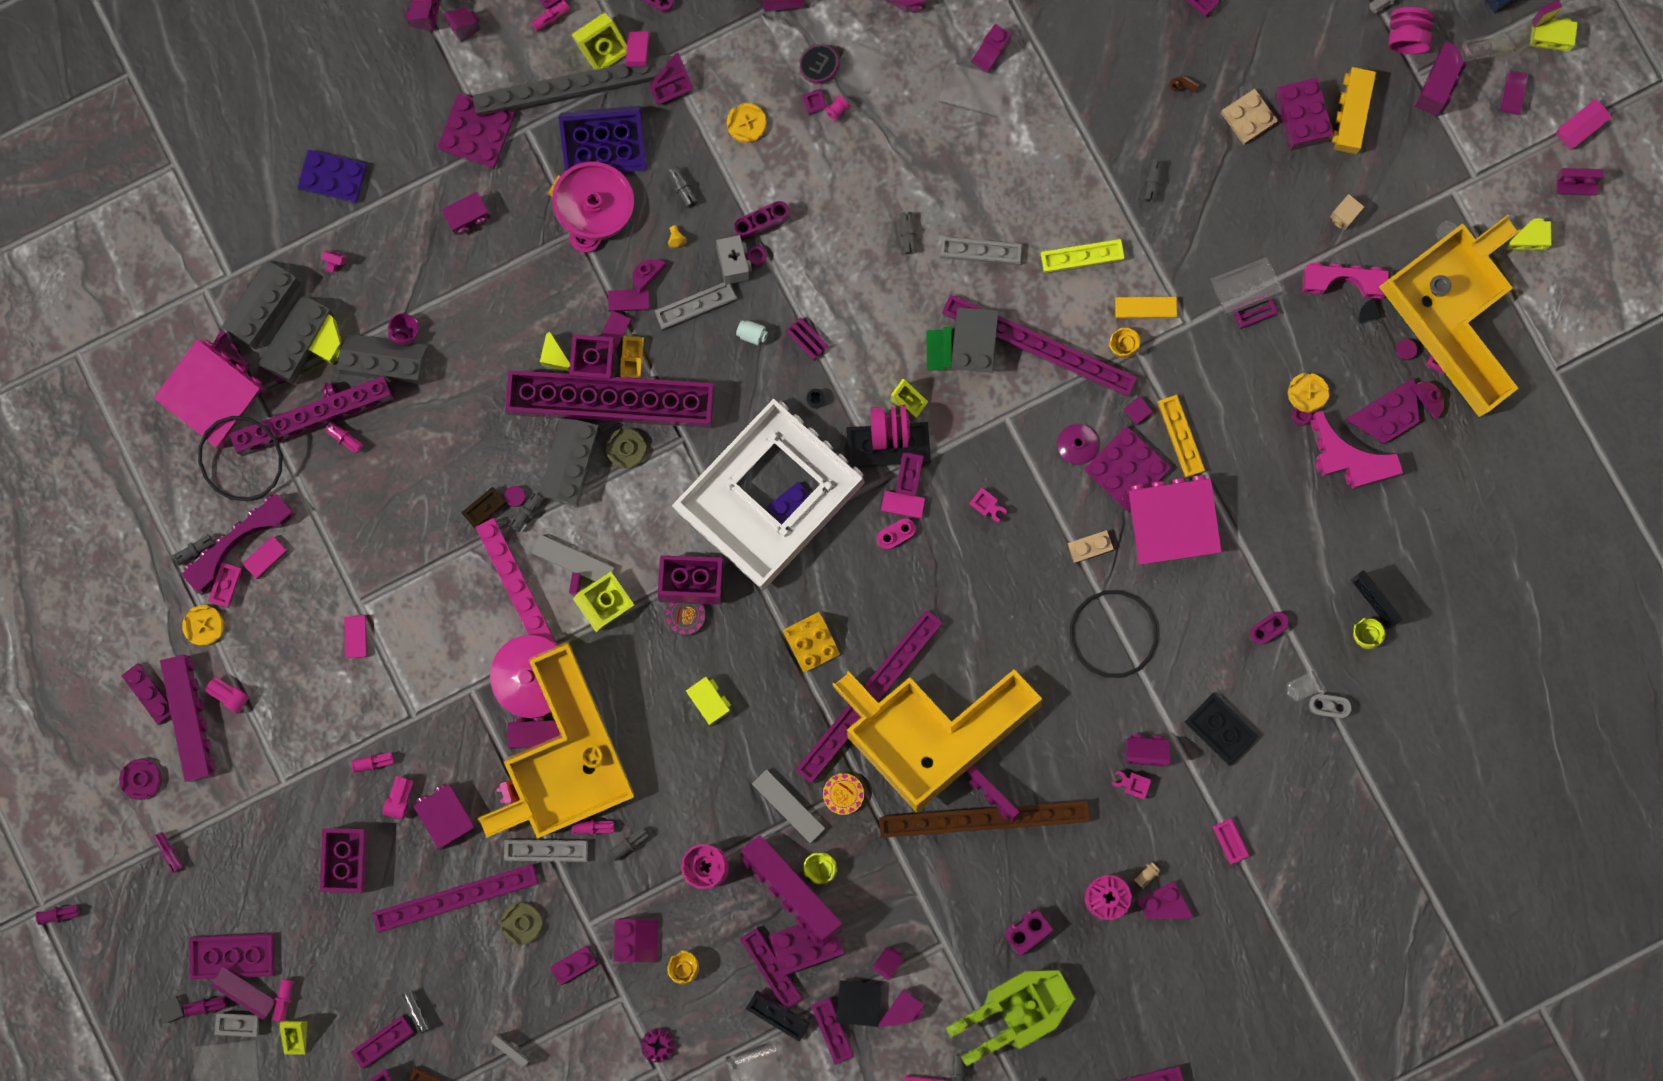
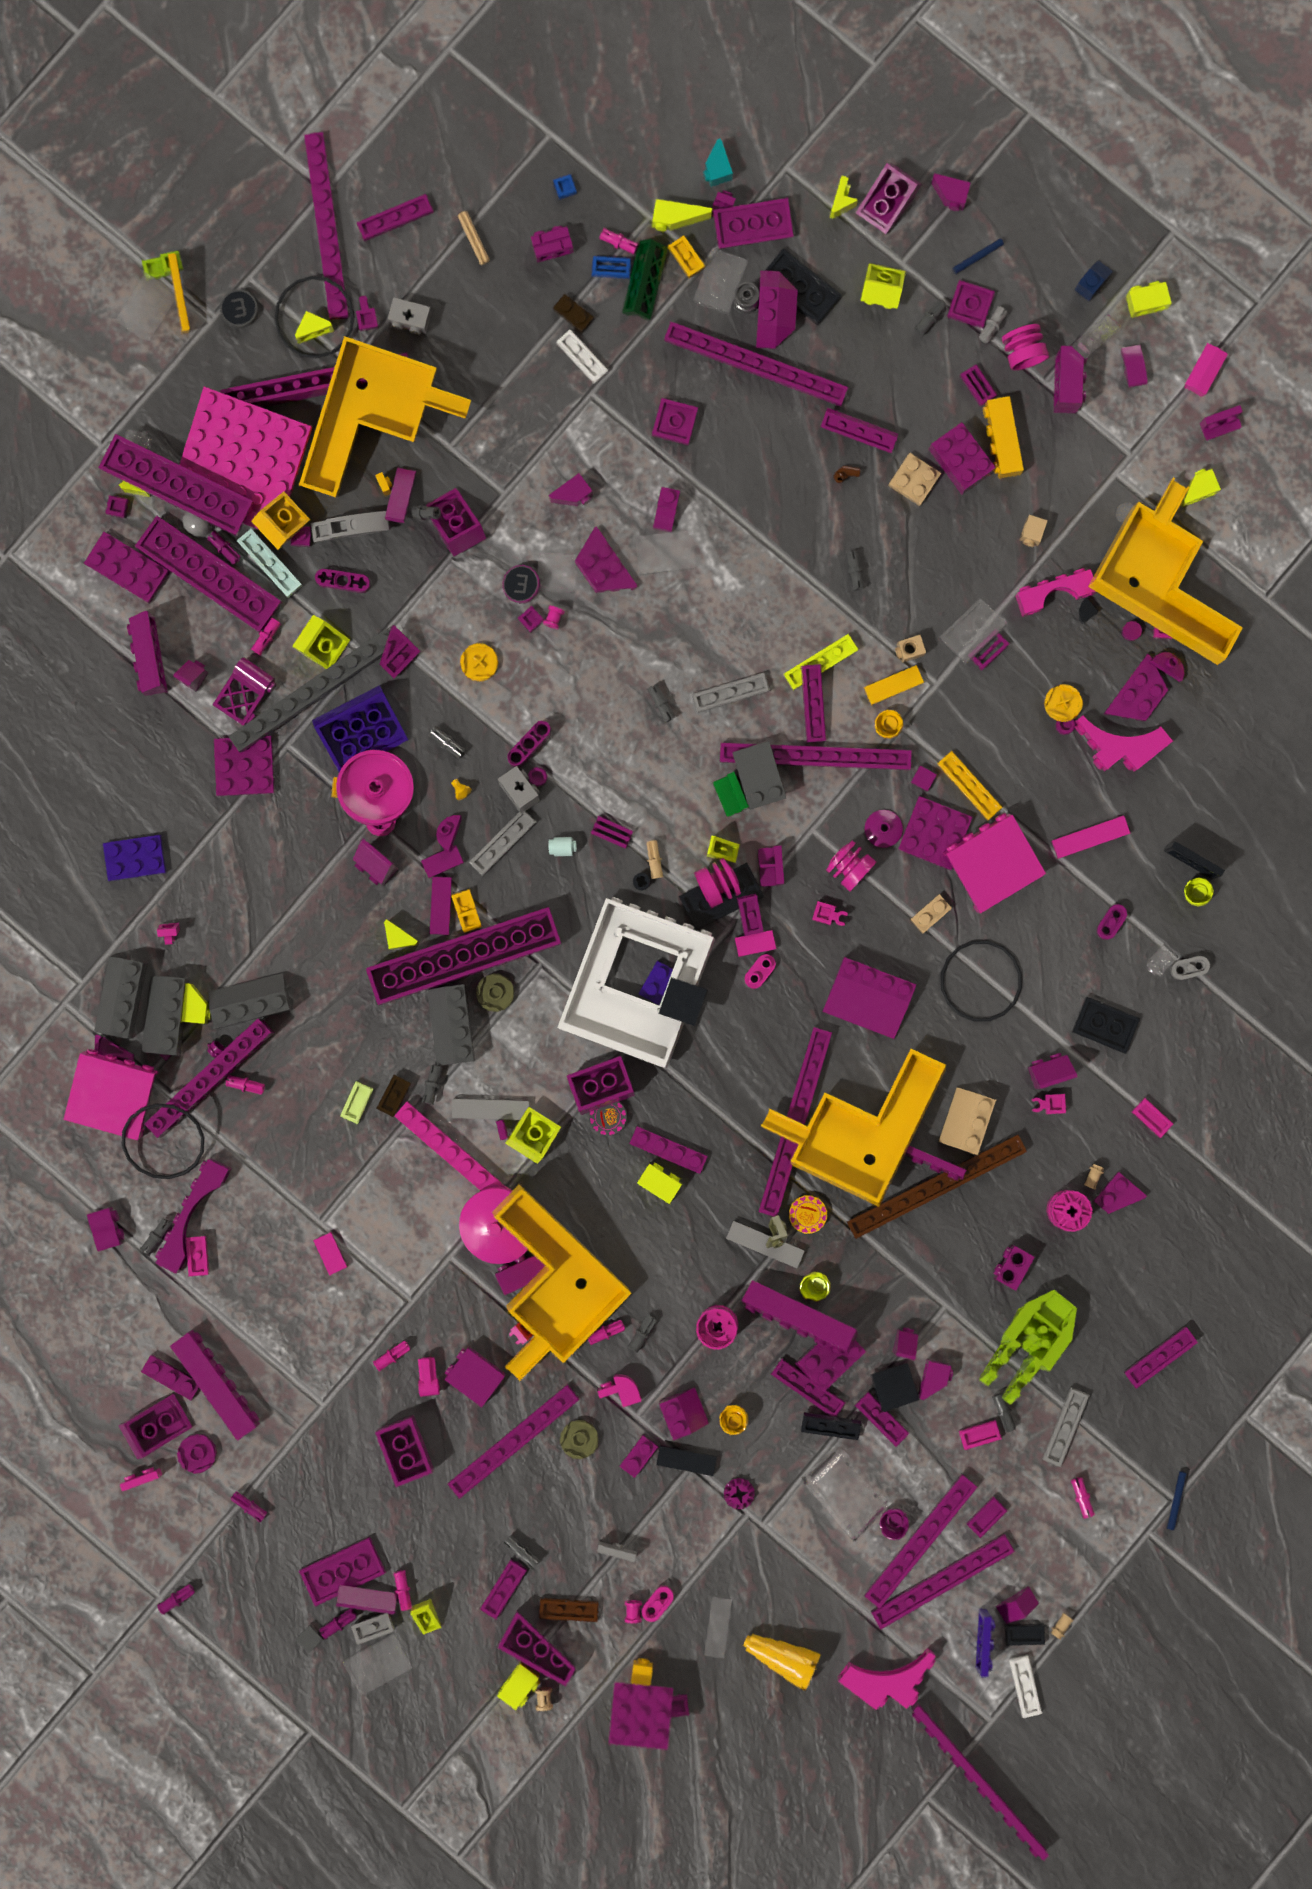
camera: 30 degrees left, 5 degrees up
yellow tile [182,605,224,646] -> none
dark pink piece [205,676,250,714] -> none
dark pink tile [242,536,287,579] -> none
magenta hair [388,313,419,346] -> none
magenta brick [441,191,491,235] -> none
magenta tile [504,486,526,507] -> none
light grey tile [504,840,588,862] -> none
magenta slope [569,334,616,379] -> none
yellow wheel [581,746,604,768] -> none
dark pink tile [625,32,650,66] -> none
yellow bracket [782,612,840,672] -> none
flat silver tile [1430,275,1451,297] -> none
magenta tile [1532,0,1562,28] -> none
none -> magenta brick [87,1207,125,1251]
none -> magenta slope [118,1394,192,1459]
none -> dark pink plate [120,1467,162,1492]
none -> magenta piece [212,657,276,726]
none -> yellowish green tile [340,1081,374,1124]
none -> magenta slope [353,838,398,886]
none -> magenta wing [575,526,637,593]
none -> dark pink brick [597,1374,642,1407]
none -> magenta plate [629,1126,708,1174]
none -> tan axle [646,840,663,879]
none -> black tile [656,1445,717,1476]
none -> black tile [658,977,708,1027]
none -> magenta panel [758,846,784,887]
none -> olive bracket [766,1215,788,1248]
none -> magenta tile [801,664,826,742]
none -> magenta plate [821,408,899,453]
none -> magenta slope [822,957,916,1039]
none -> dark pink wheel [826,840,876,892]
none -> tan brick [895,635,926,663]
none -> tan slope [938,1088,996,1155]
none -> magenta tile [960,364,997,407]
none -> dark pink tile [1051,816,1130,859]

